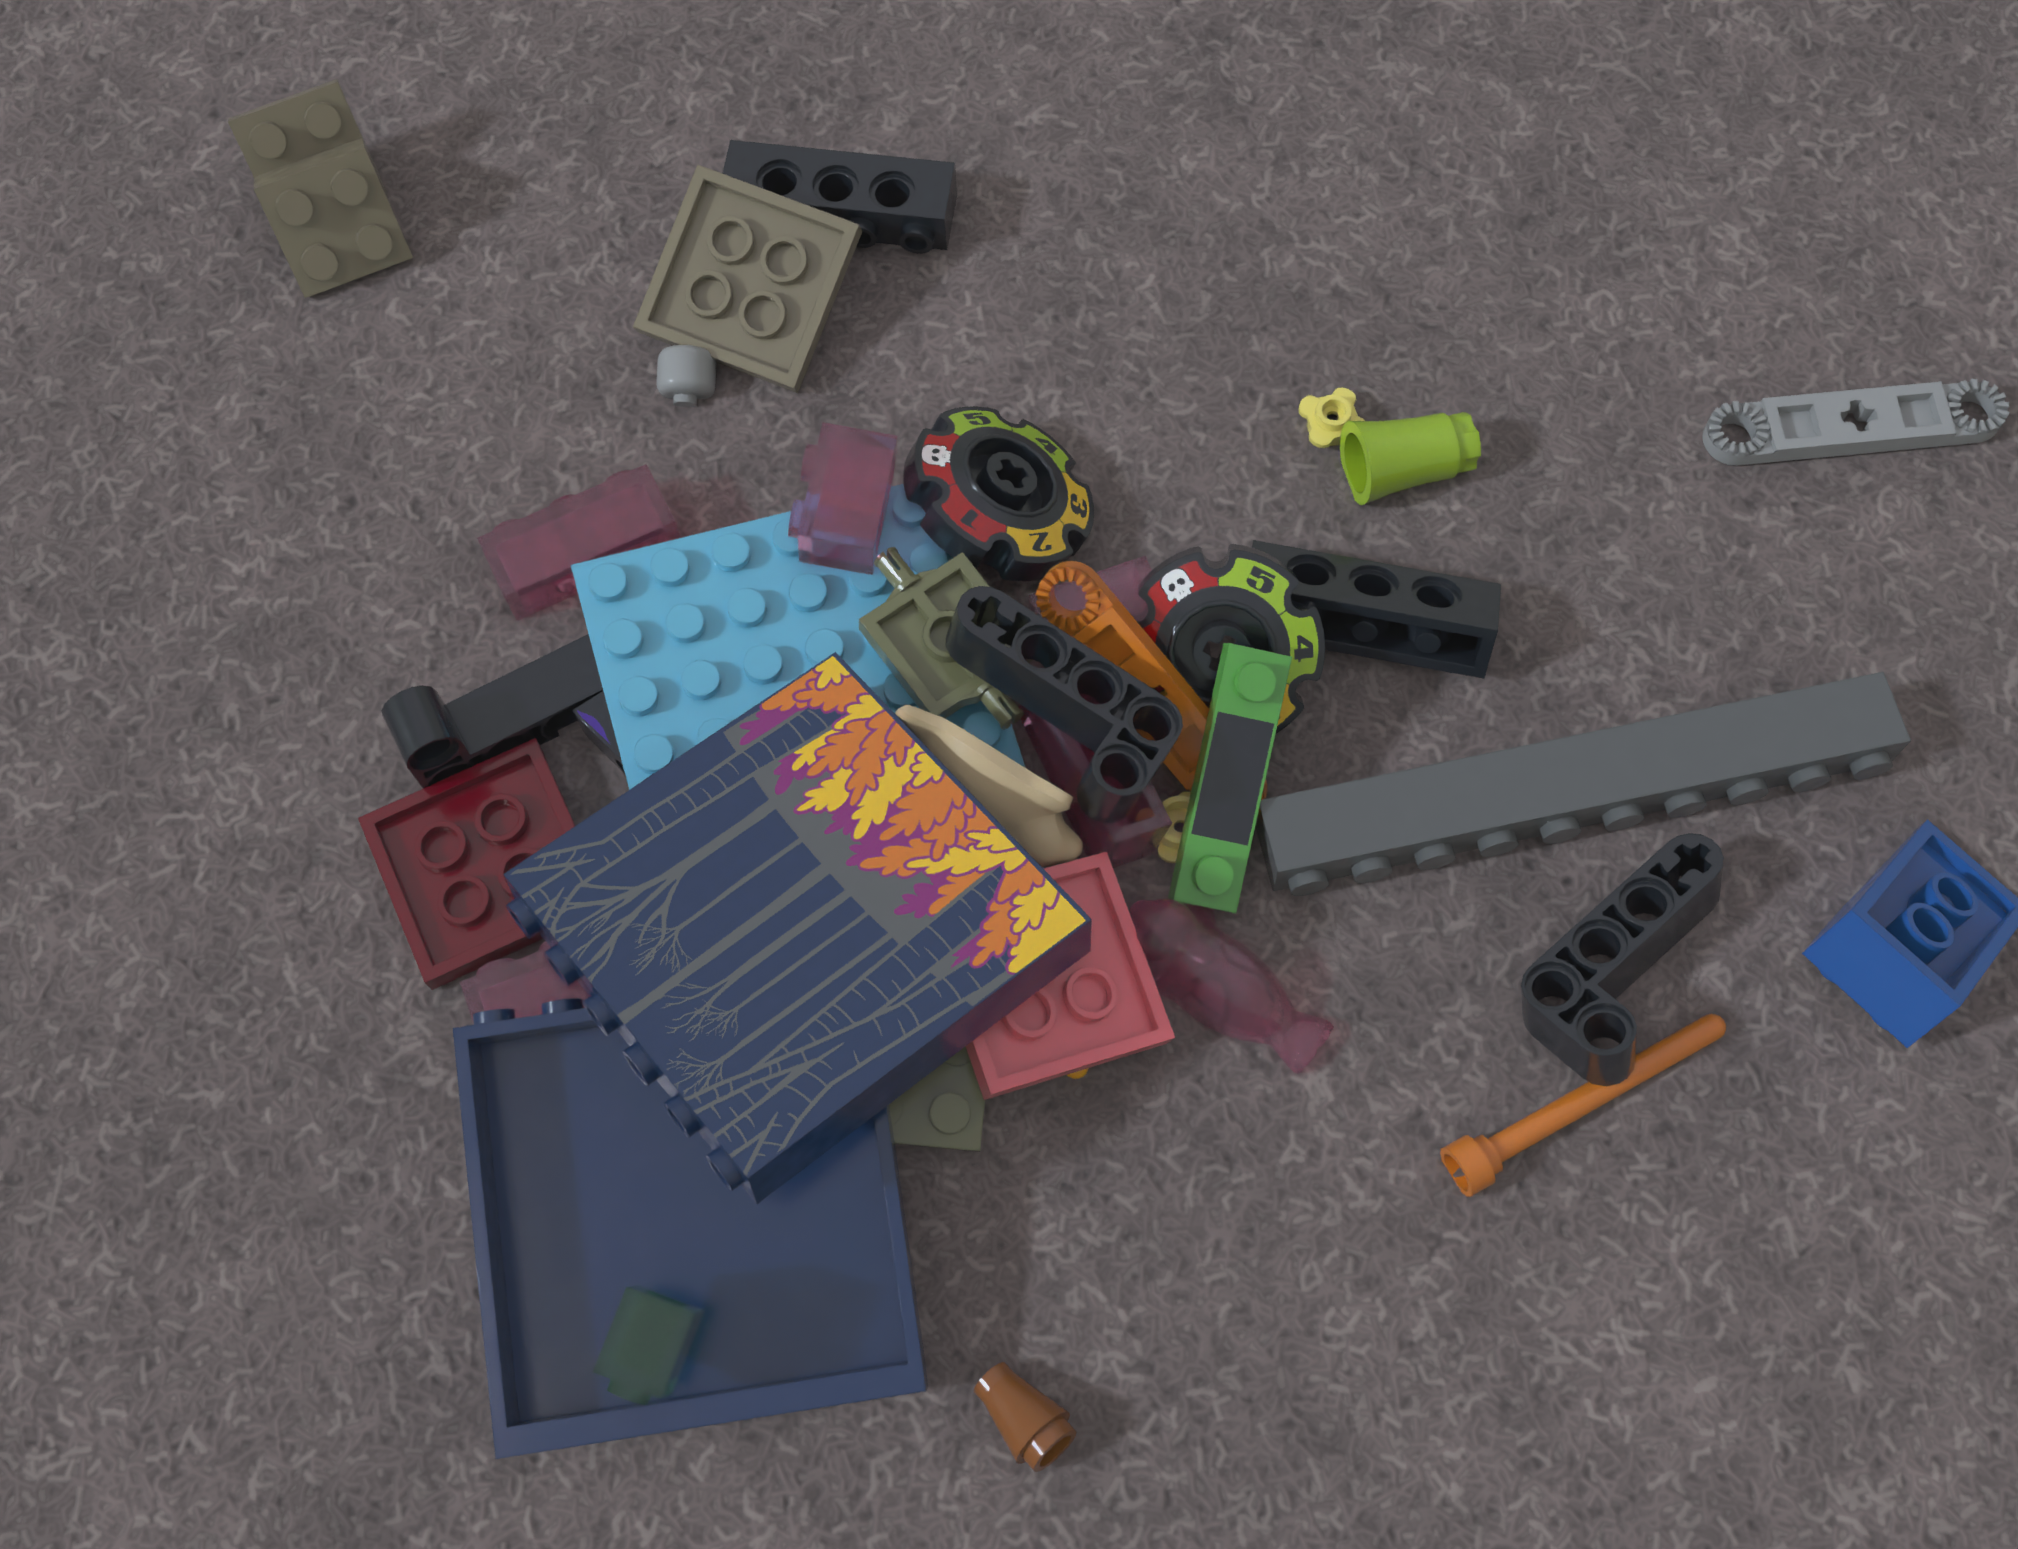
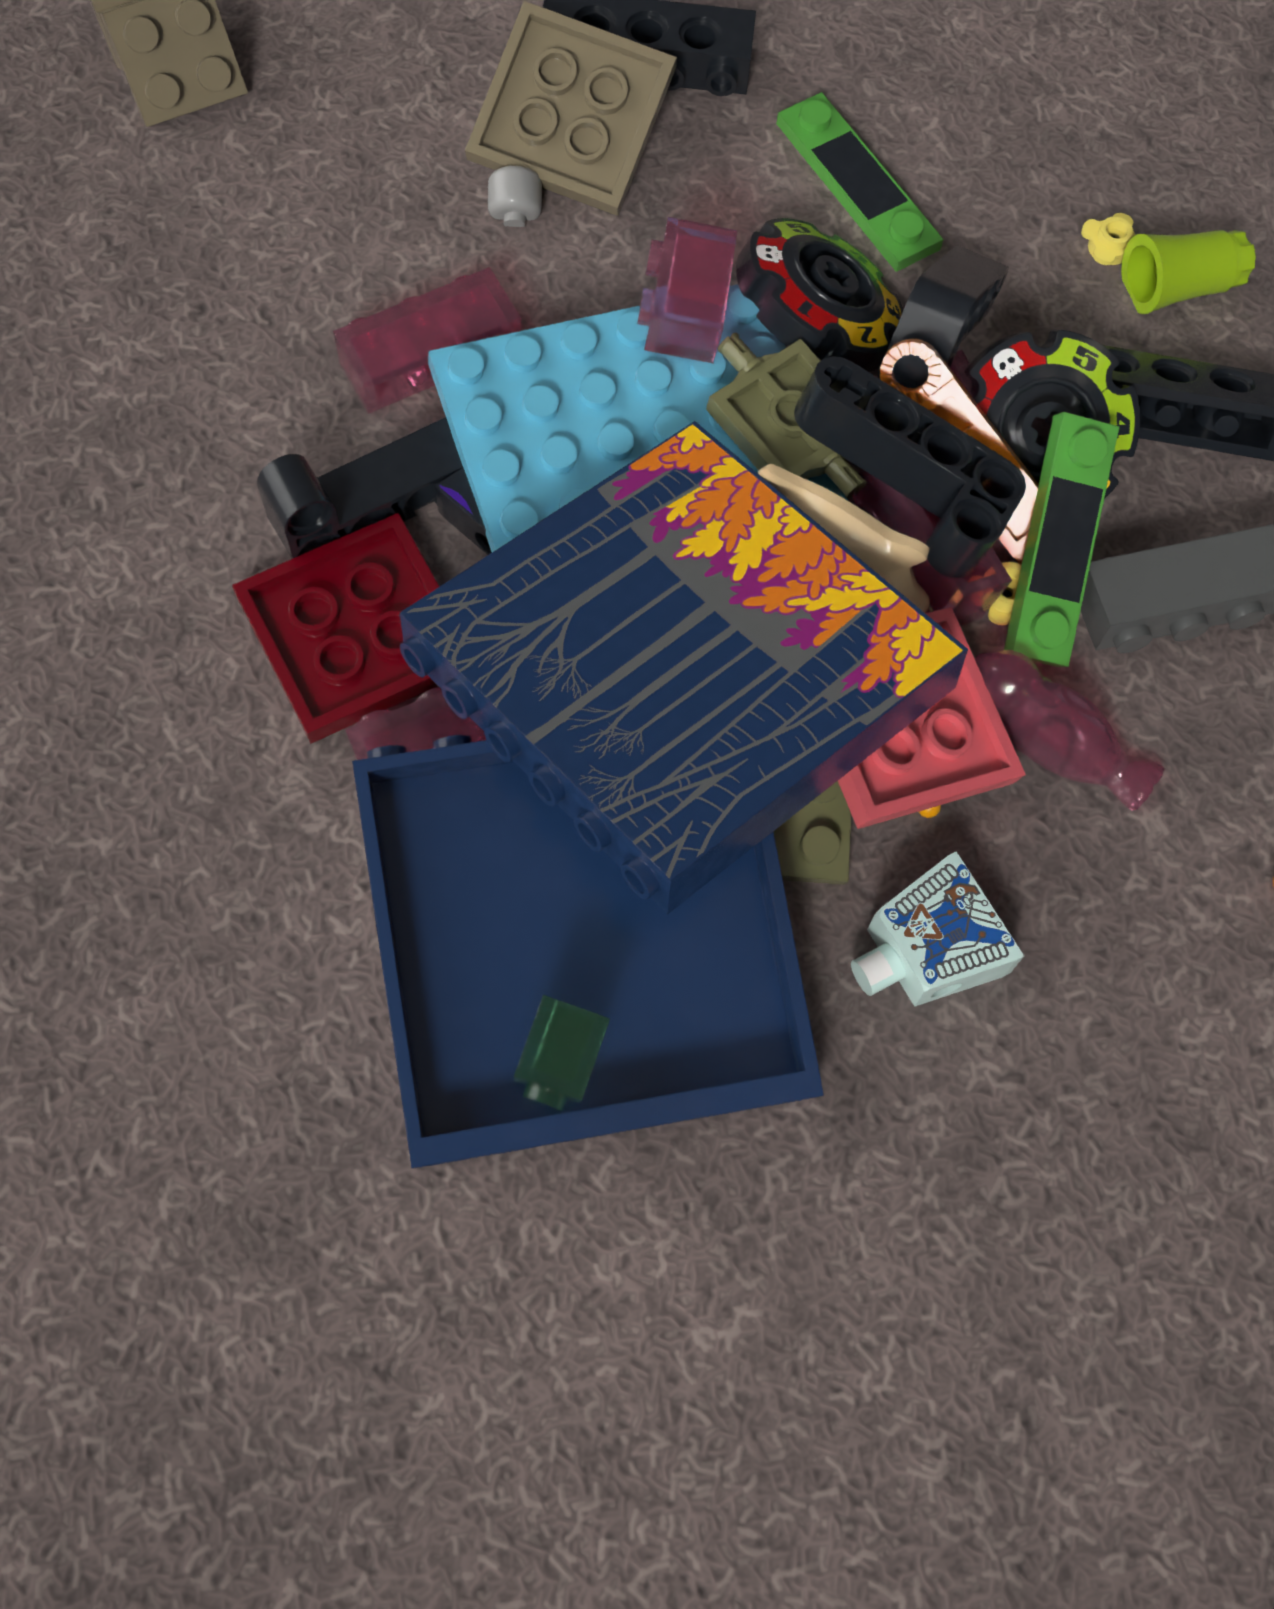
camera: 10 degrees left, 0 degrees up
dark orange cone [974,1362,1077,1472] -> none
none -> bright green plate [776,92,944,272]
none -> torso [851,852,1024,1006]
none -> black beam [878,245,1009,388]

